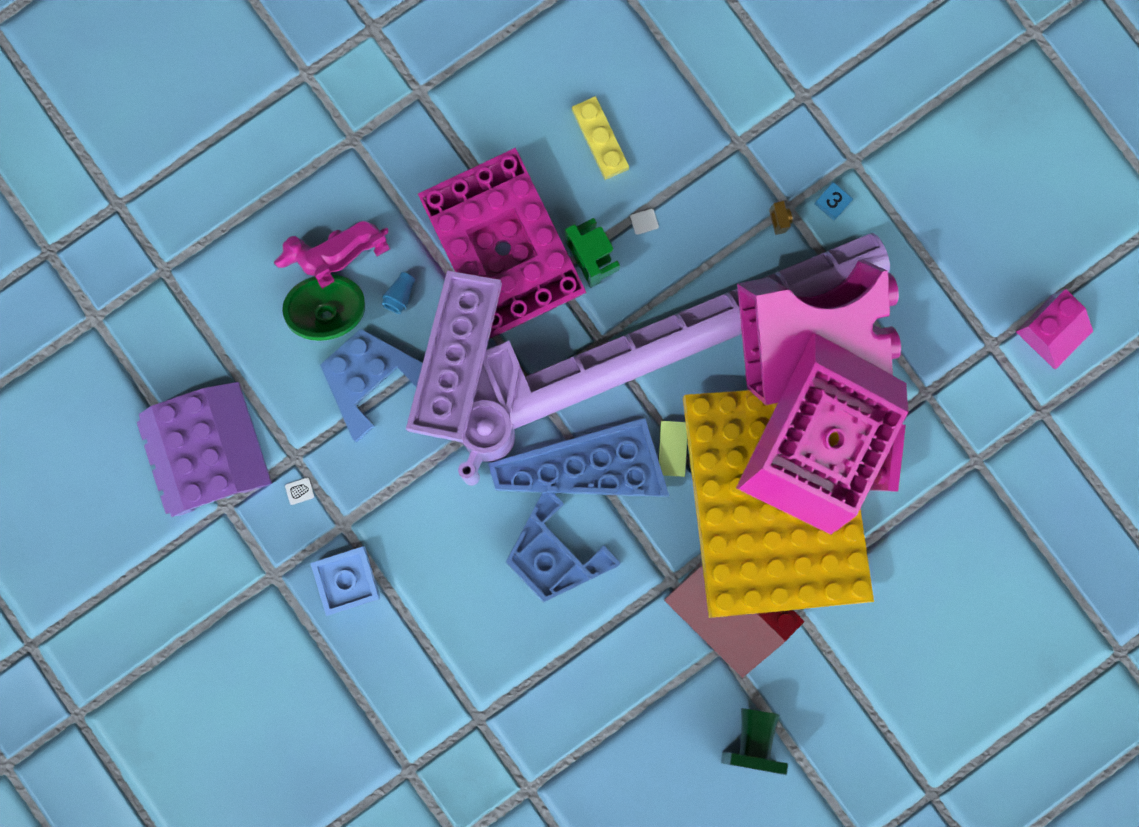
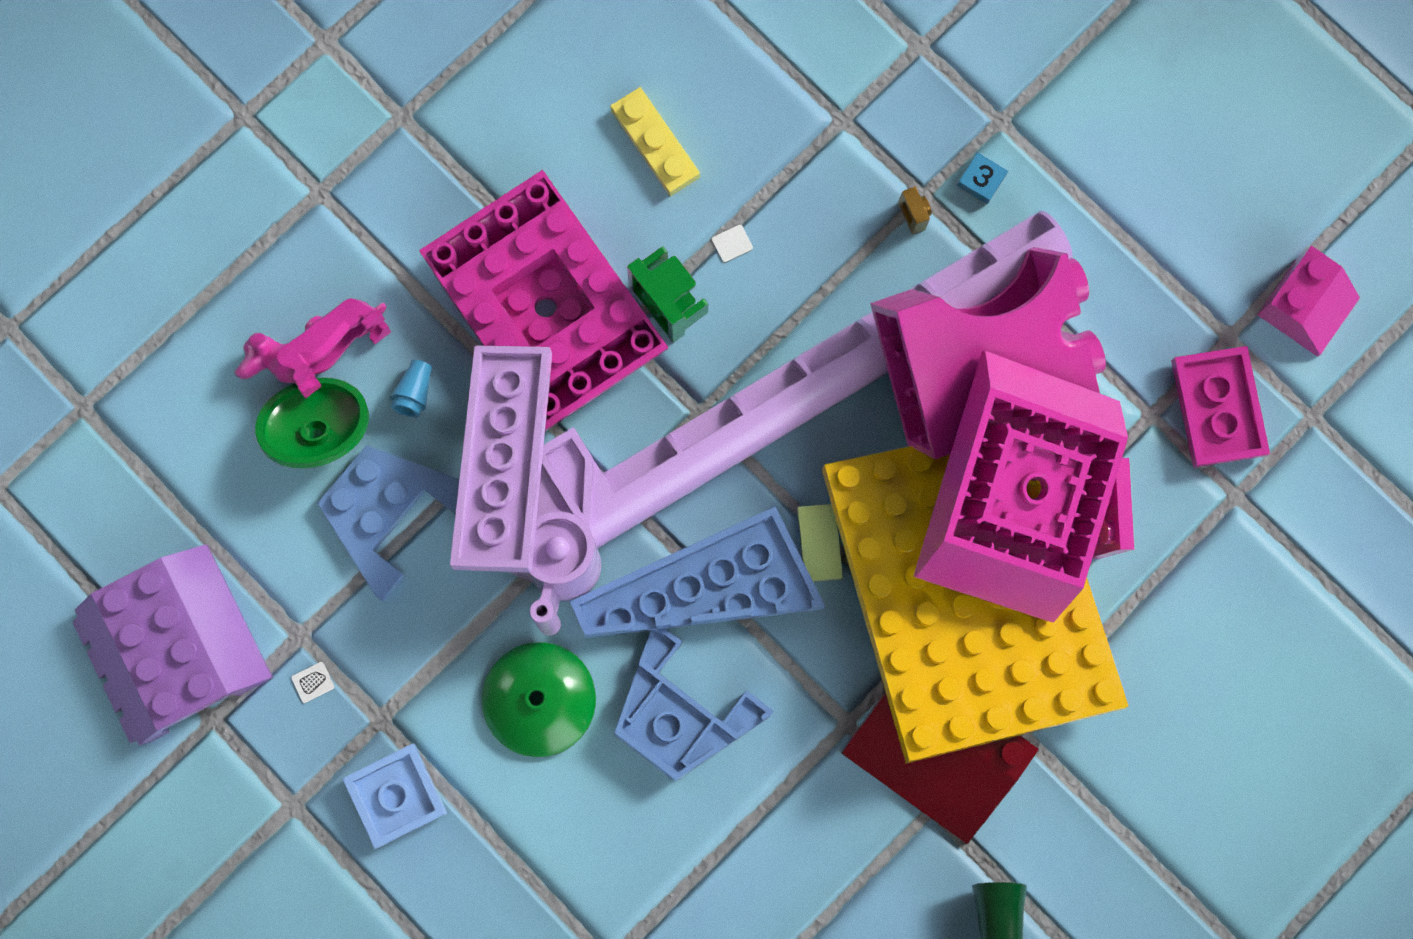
camera: 10 degrees left, 5 degrees down
none -> green dish [482,642,596,757]
none -> dark pink plate [1171,346,1270,468]

